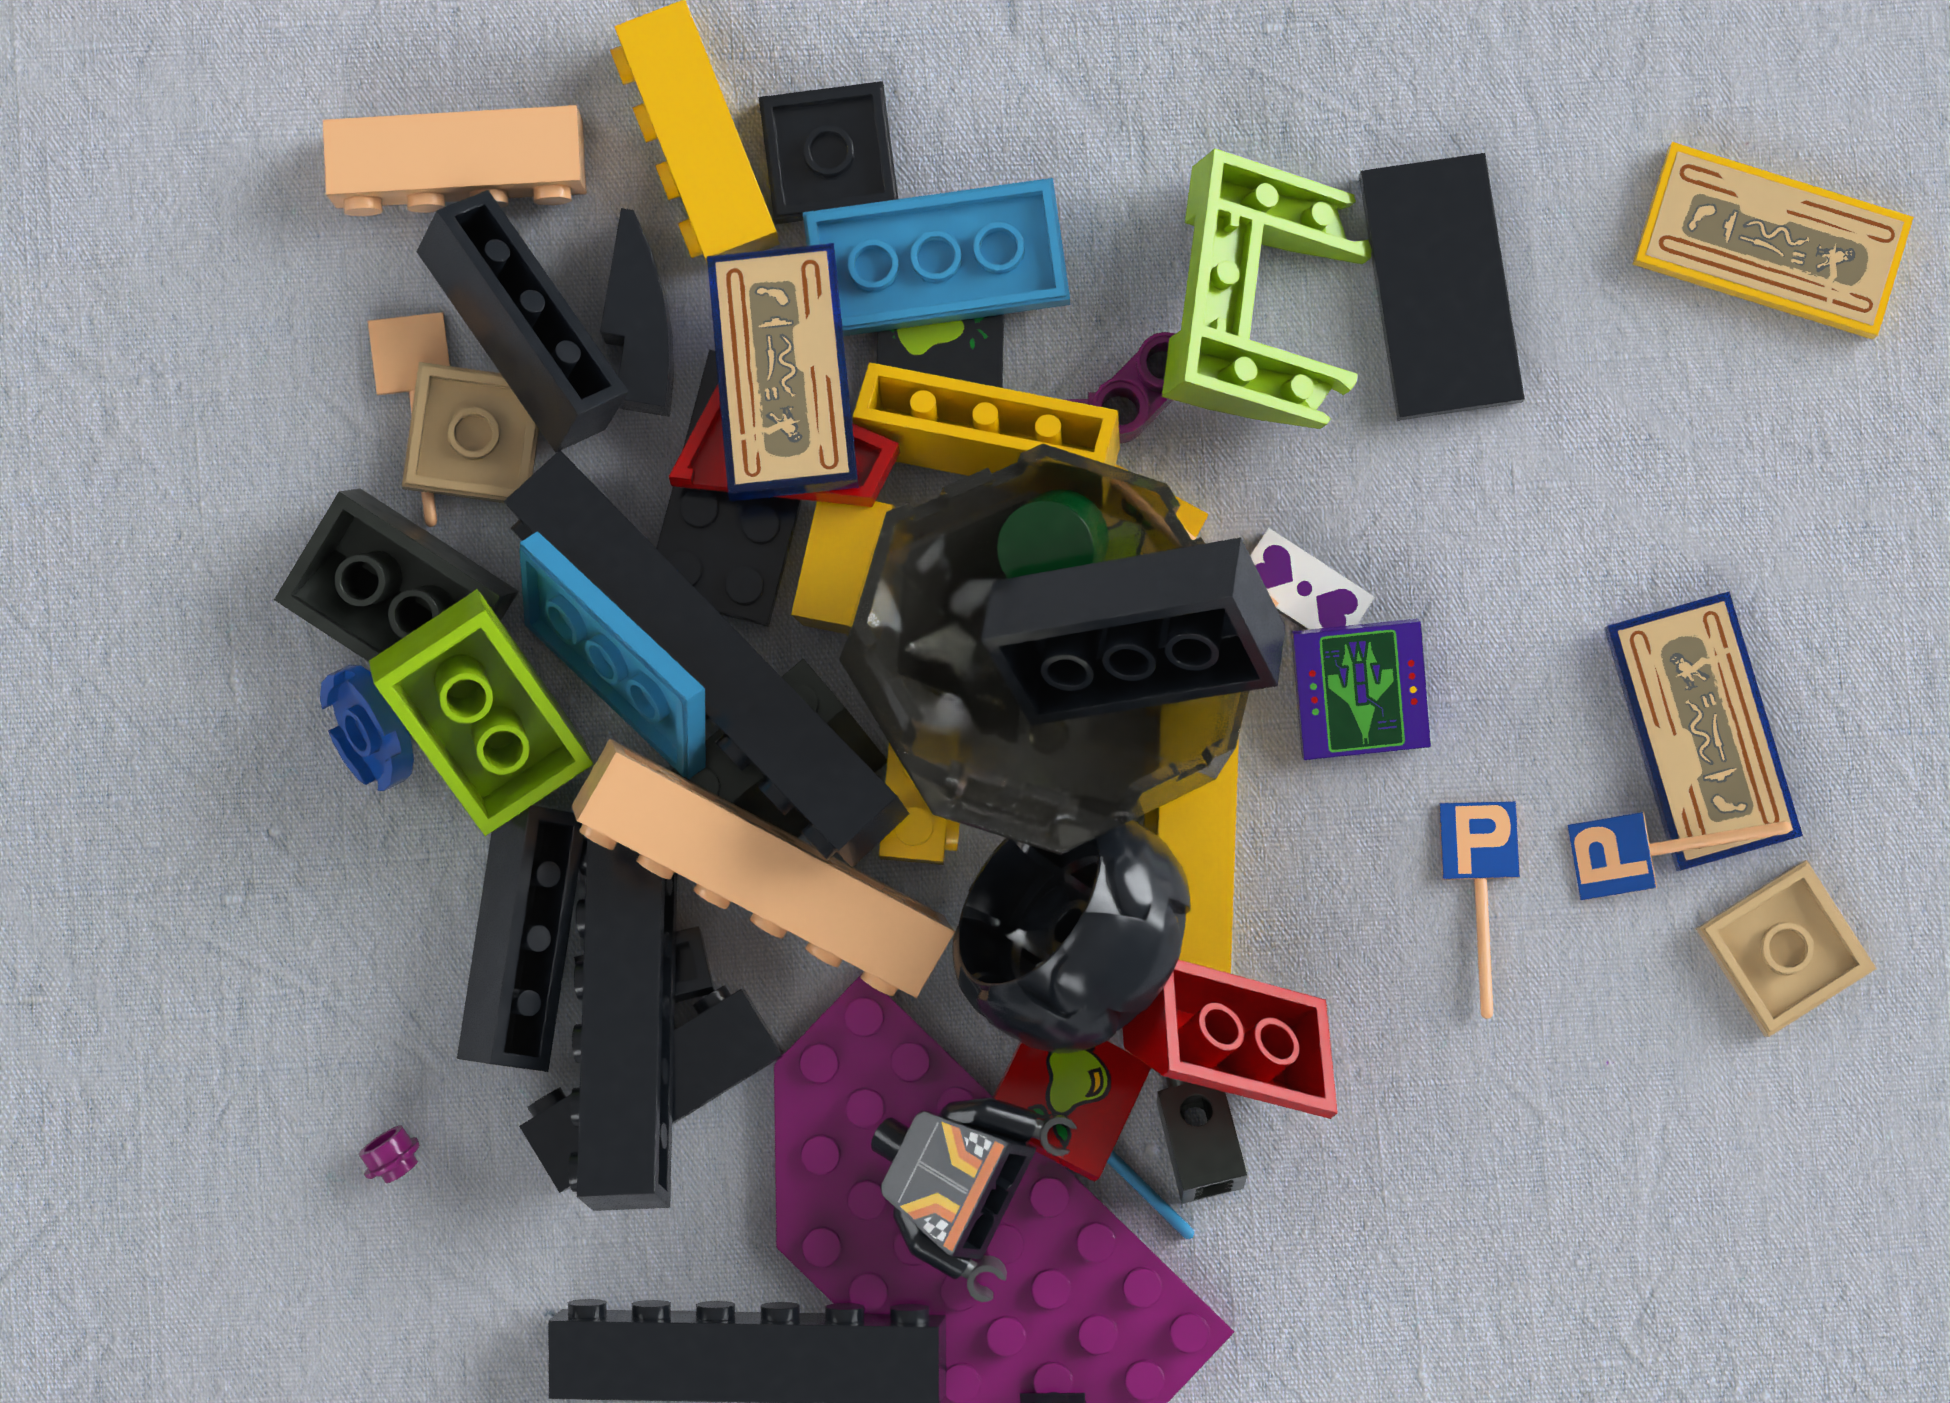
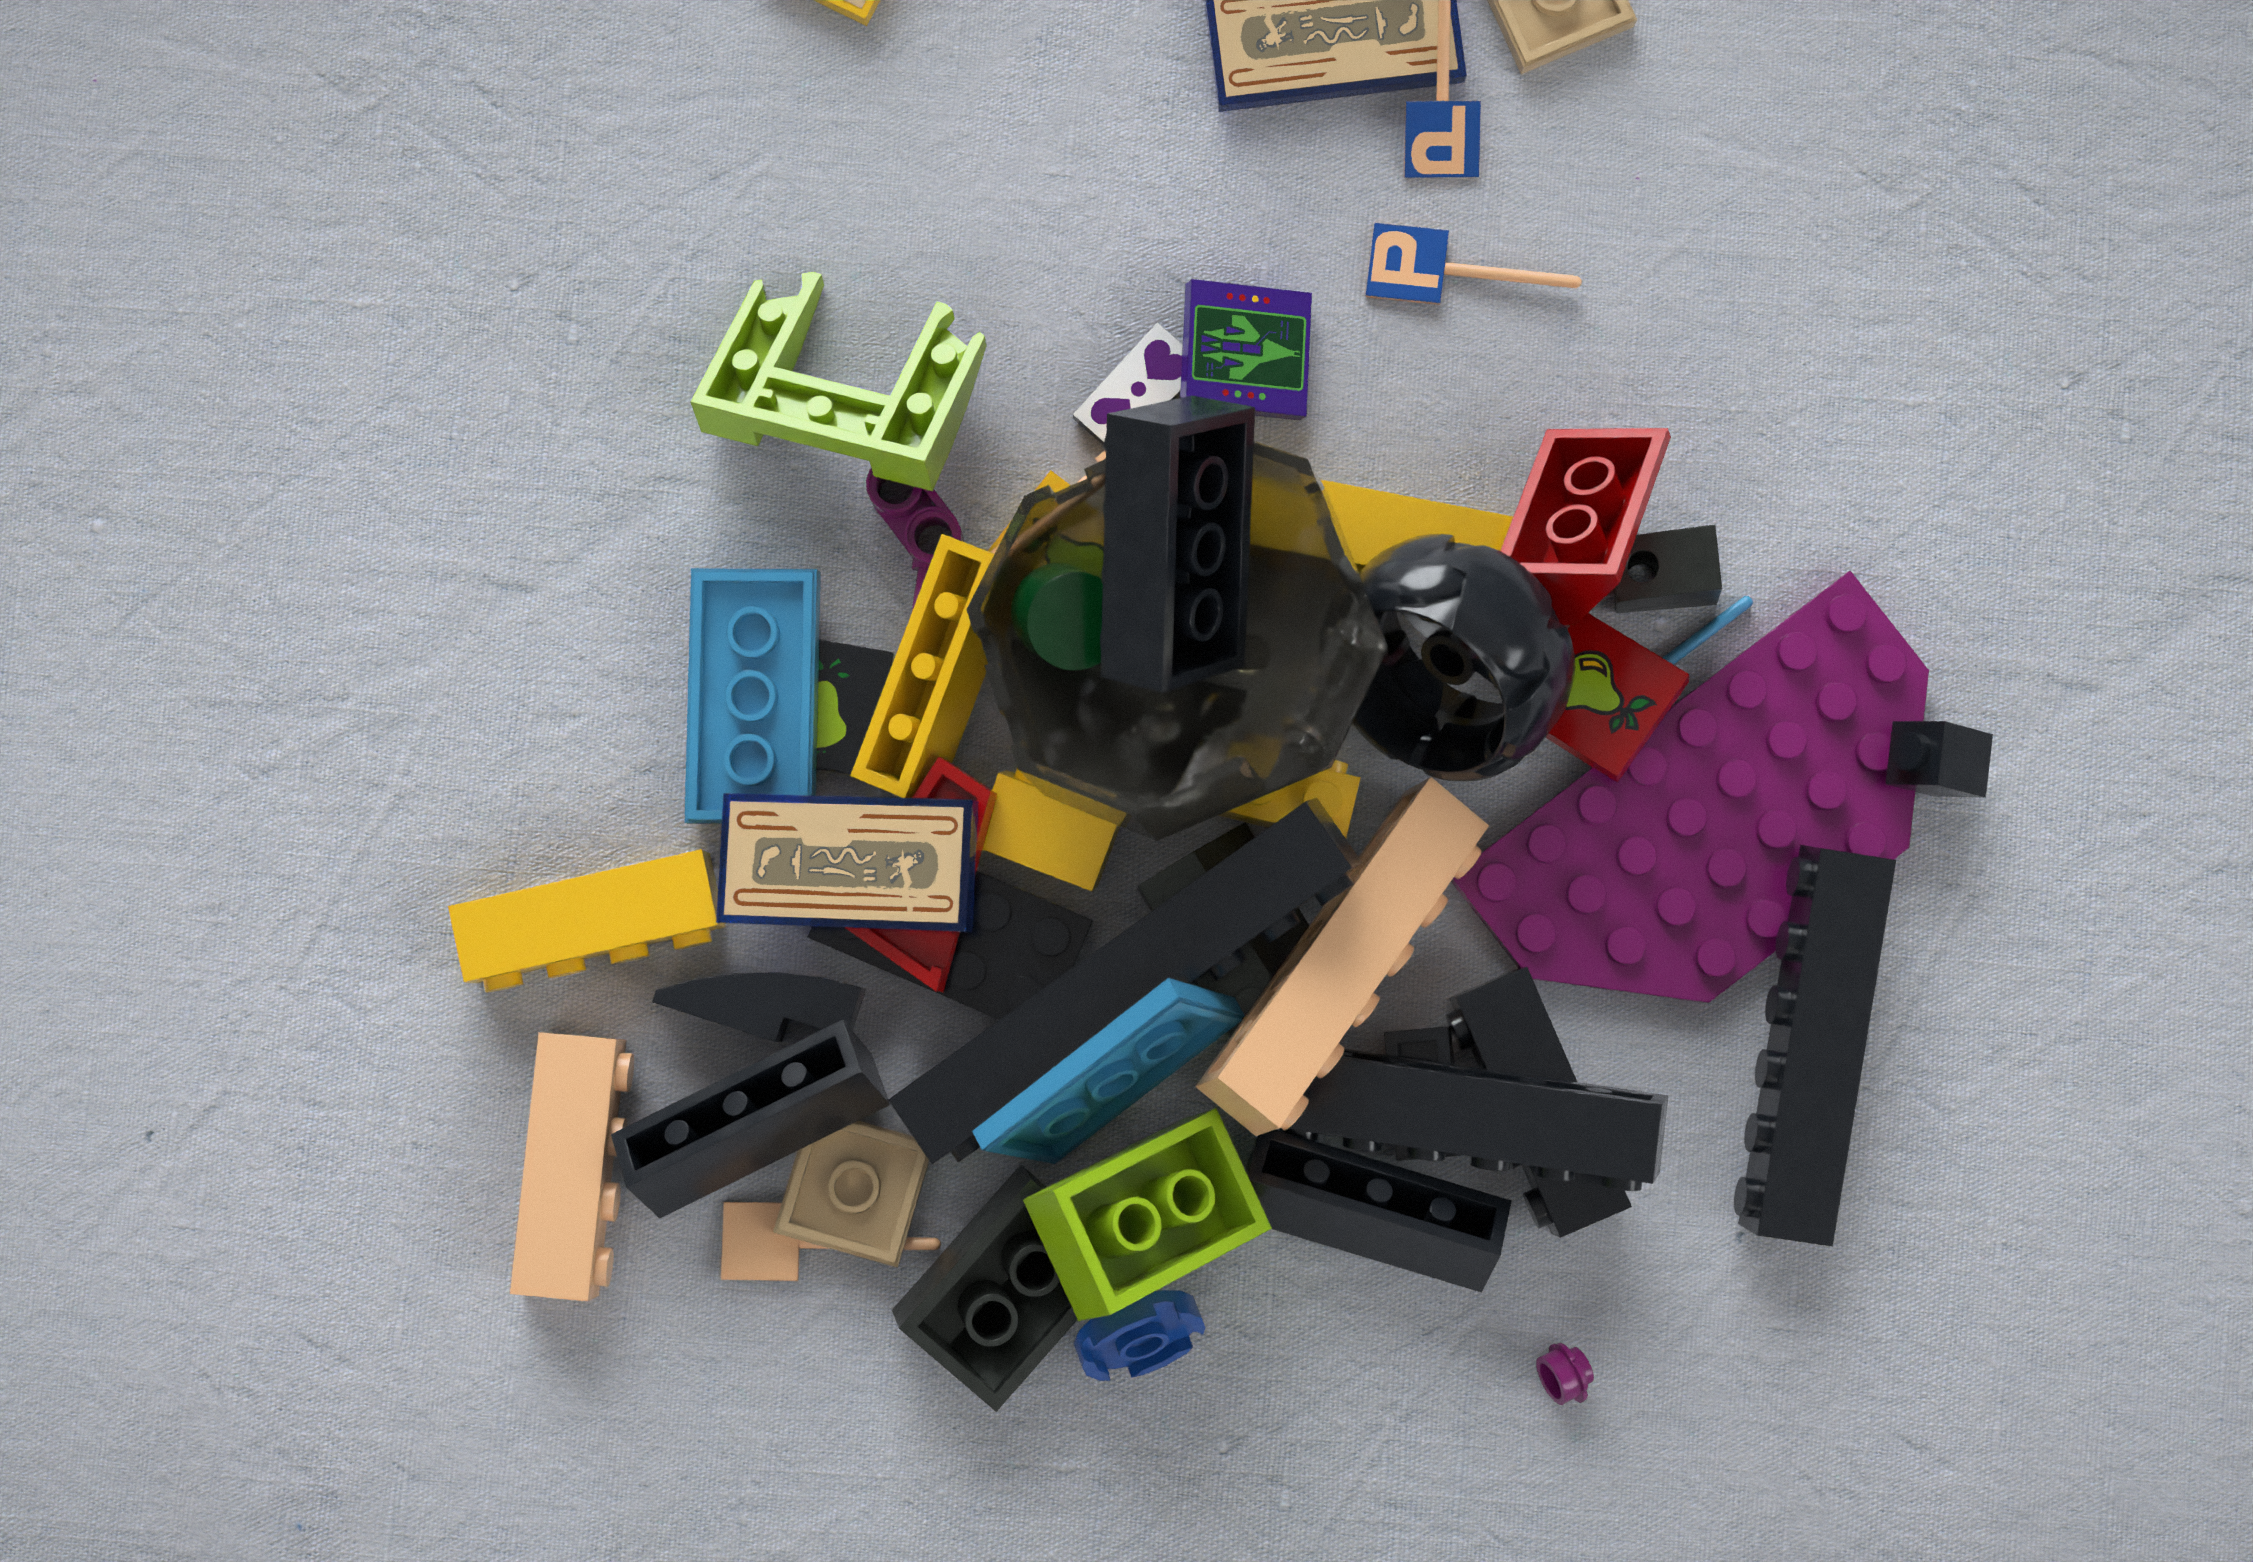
camera: 85 degrees left, 0 degrees up
black tile [758,81,898,224] -> none
black torso [871,1098,1077,1302] -> none
black tile [1359,153,1525,421] -> none

